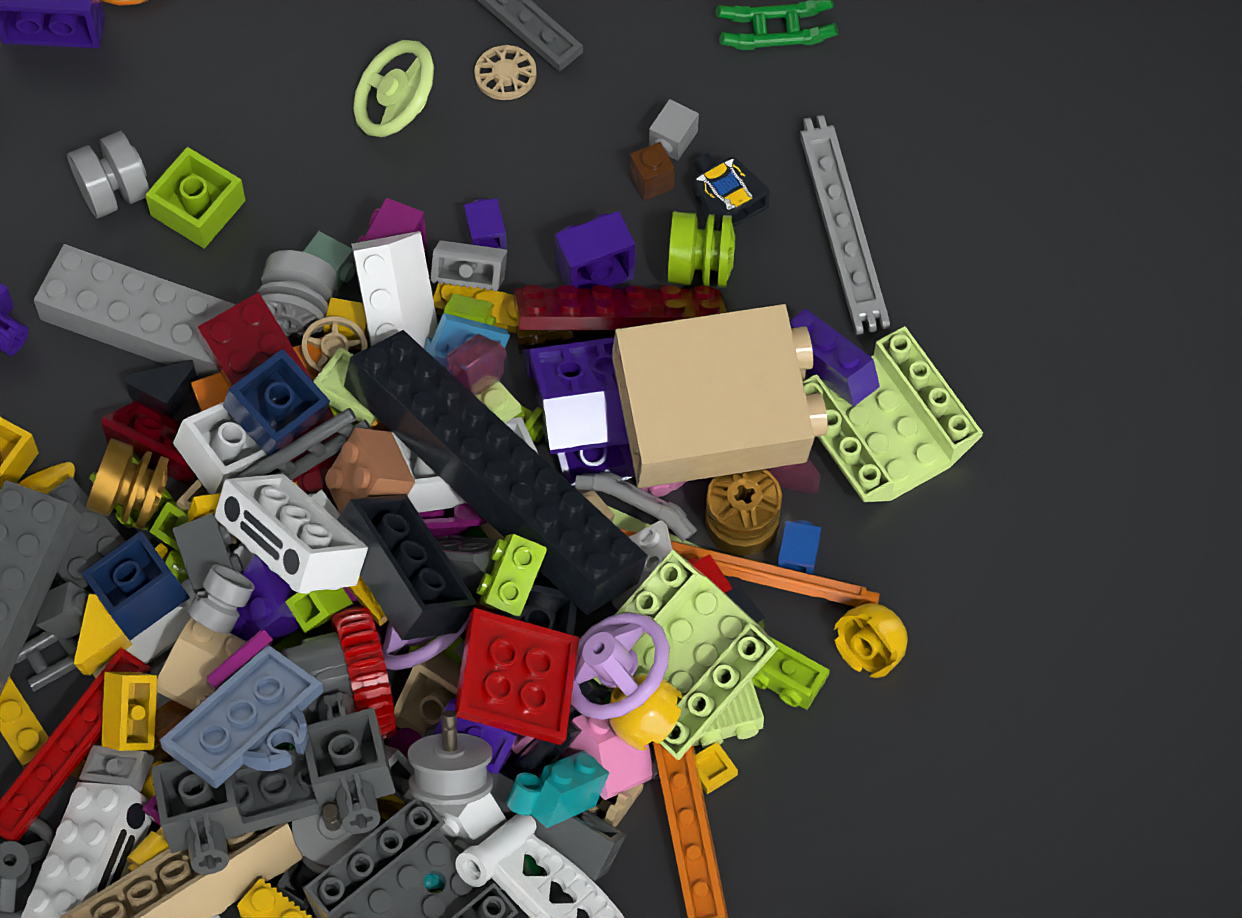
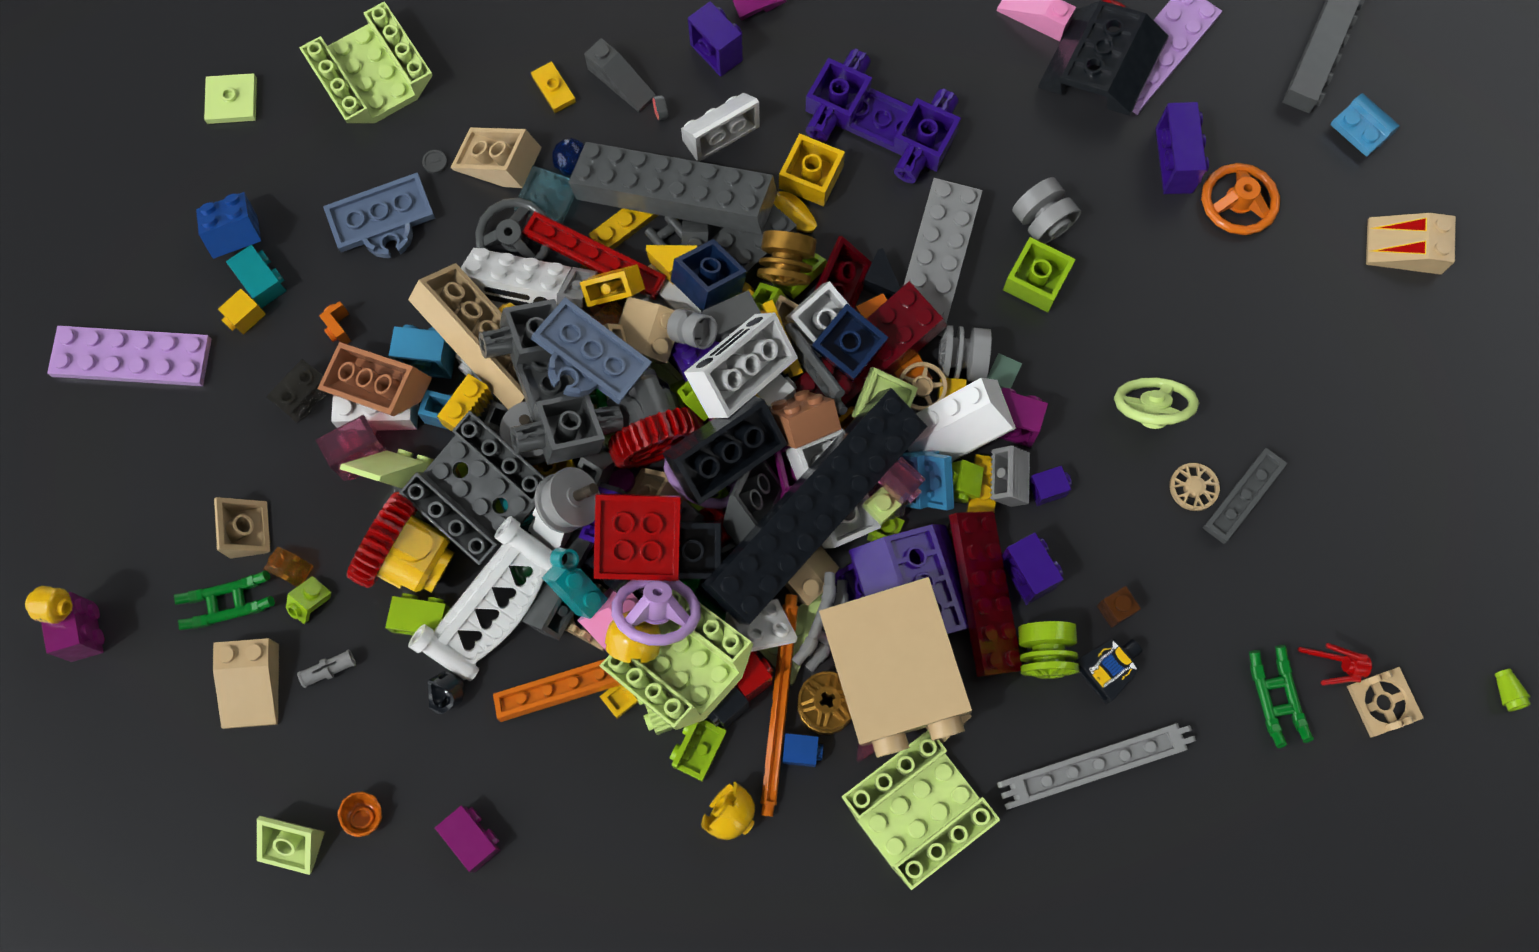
camera: 85 degrees right, 10 degrees up
magenta tile [206,630,273,692] -> none
lime bracket [477,534,547,616] -> none
light grey brick [649,99,699,161] -> none
dark purple brick [789,308,880,407] -> none

